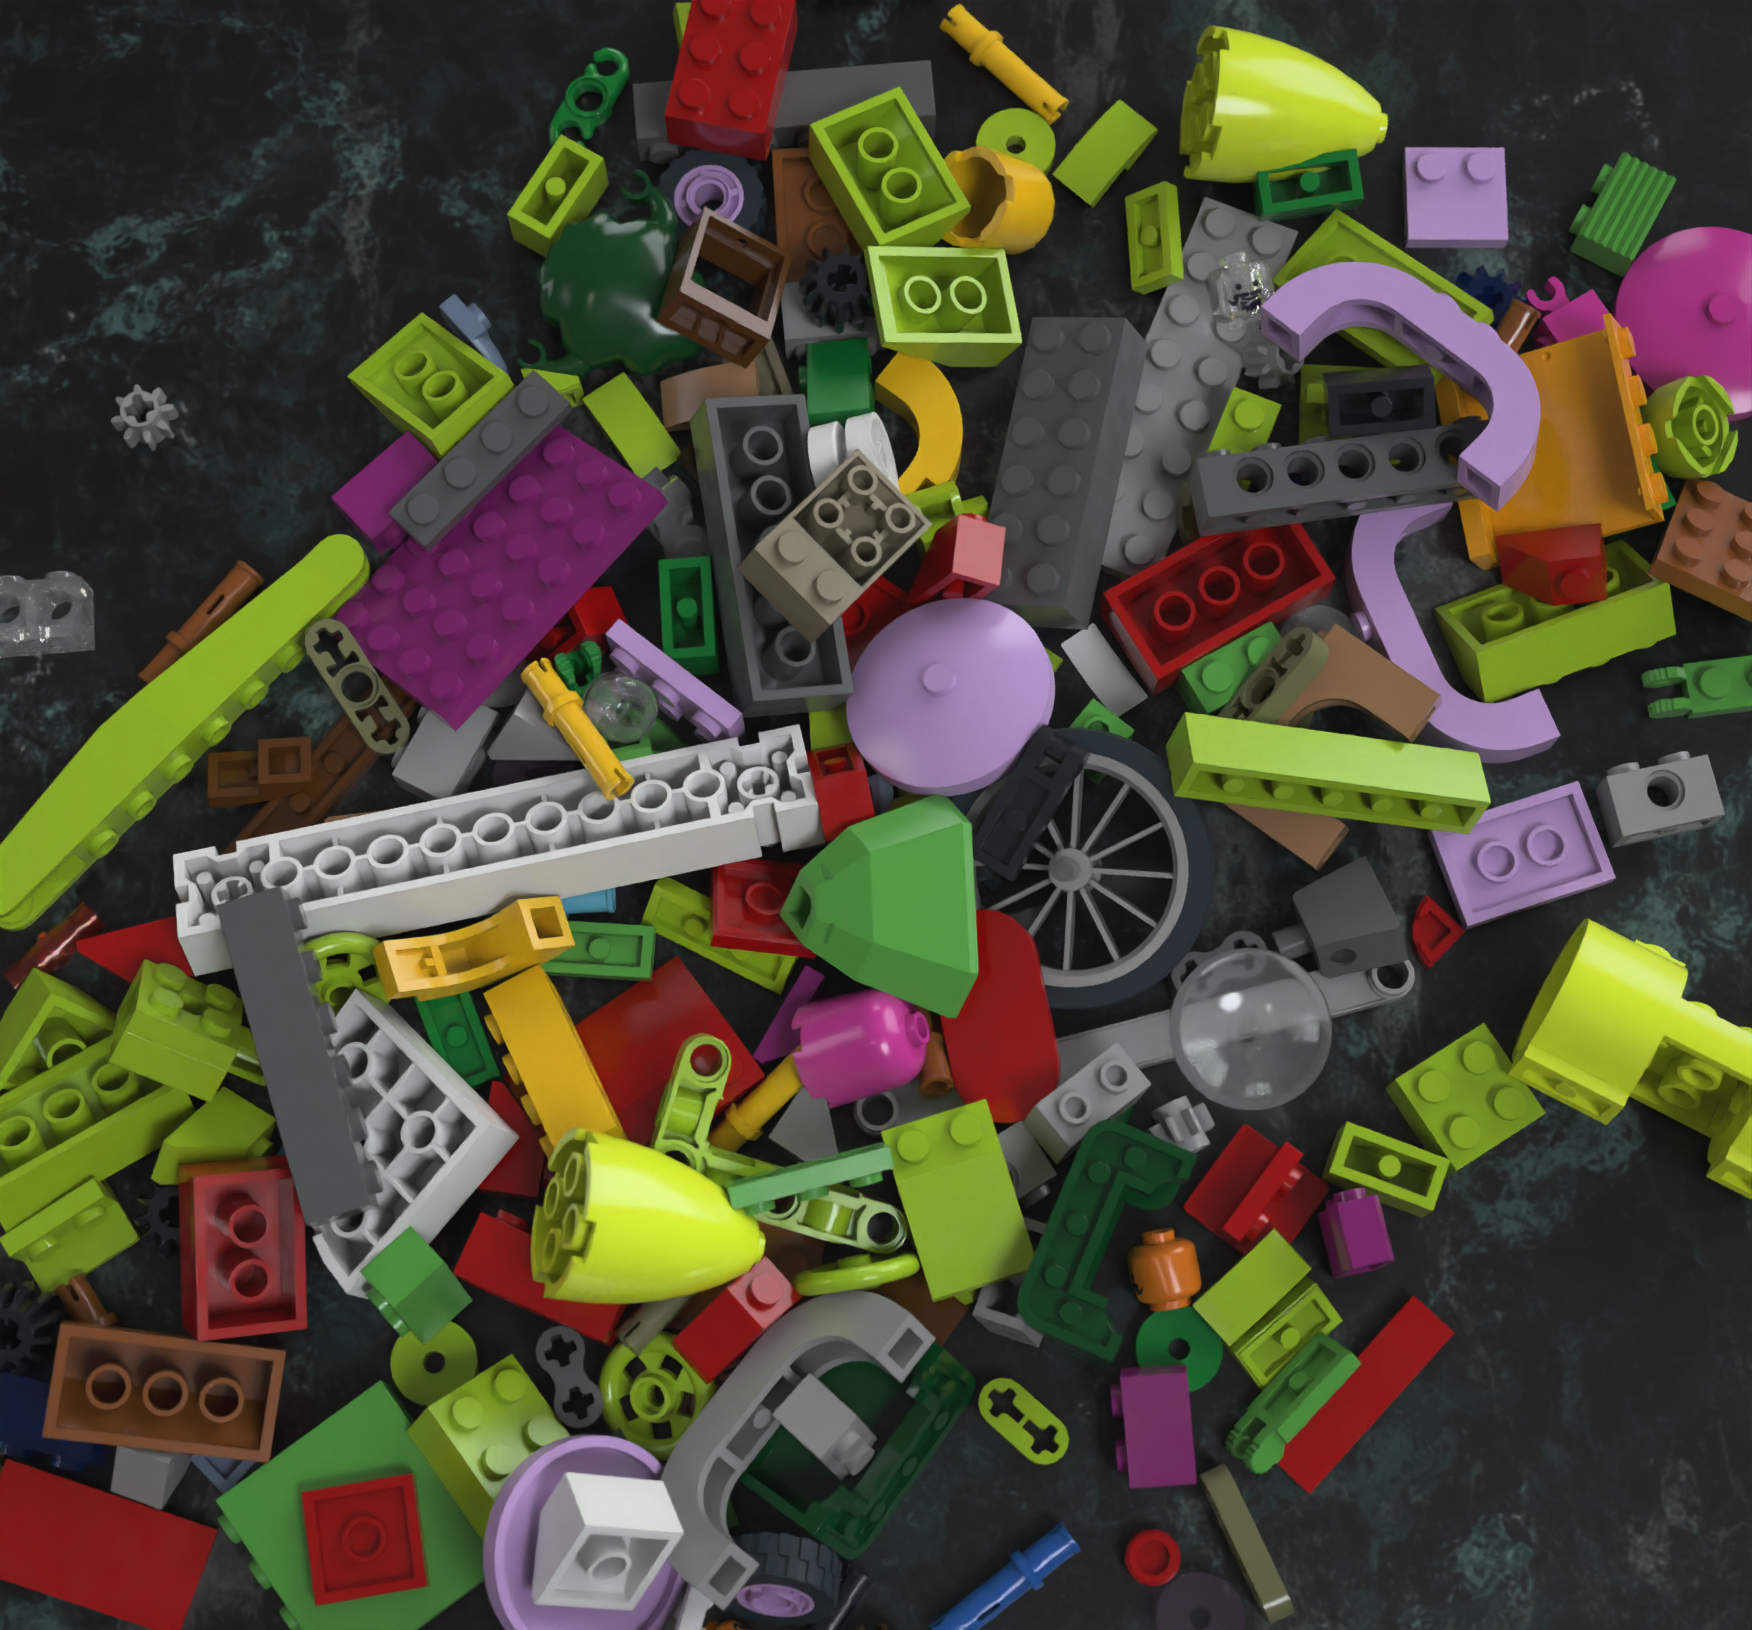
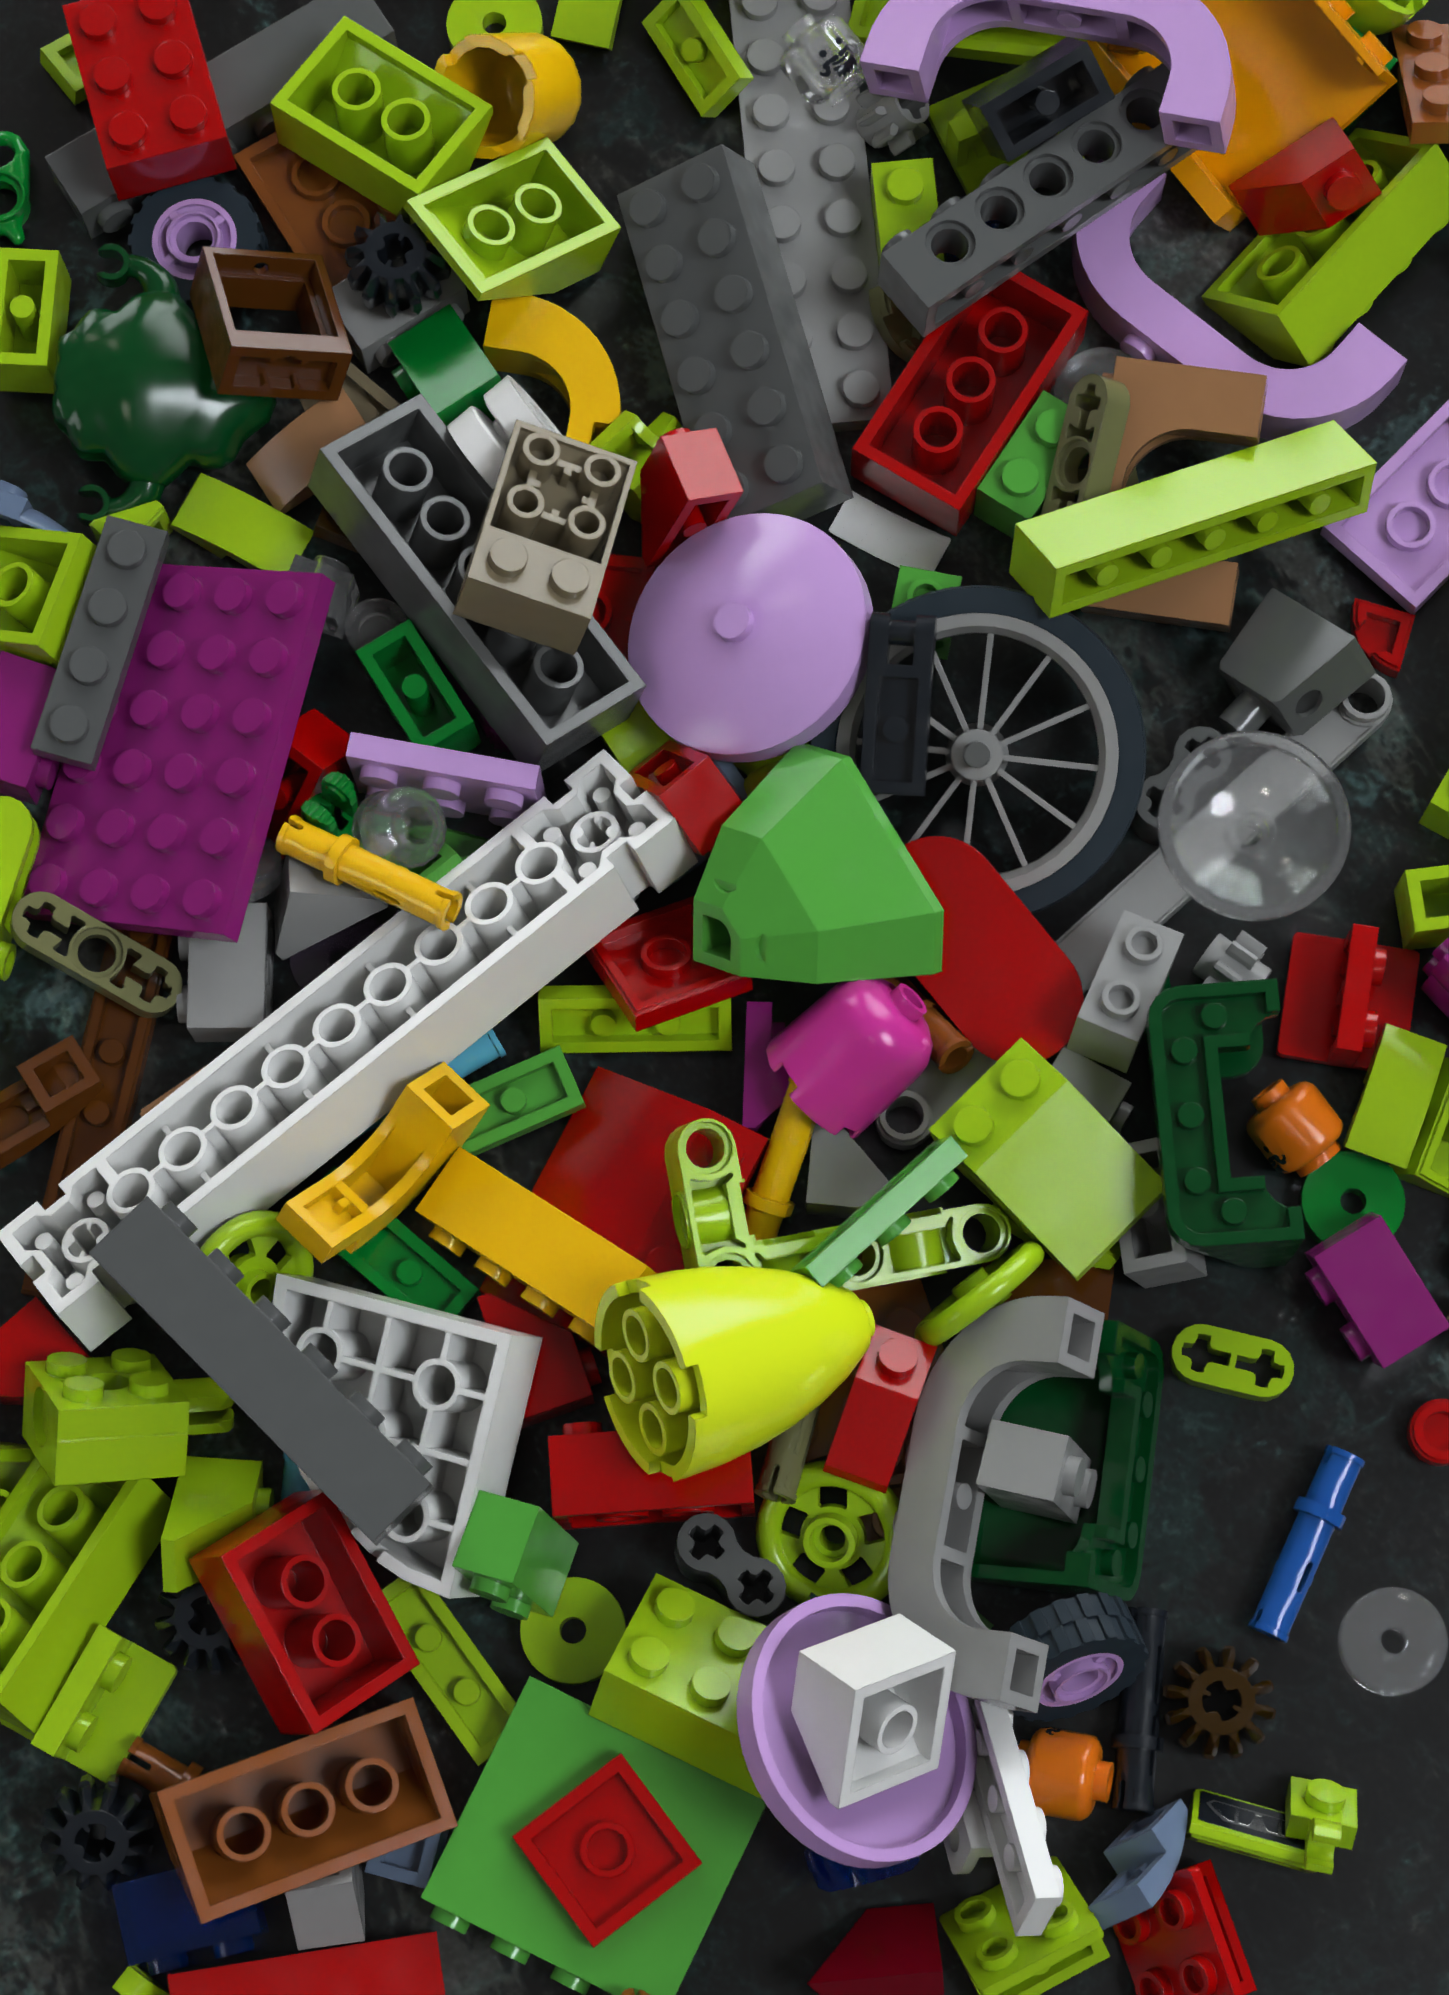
camera: 25 degrees left, 0 degrees up
none -> lime plate [382,1577,516,1767]

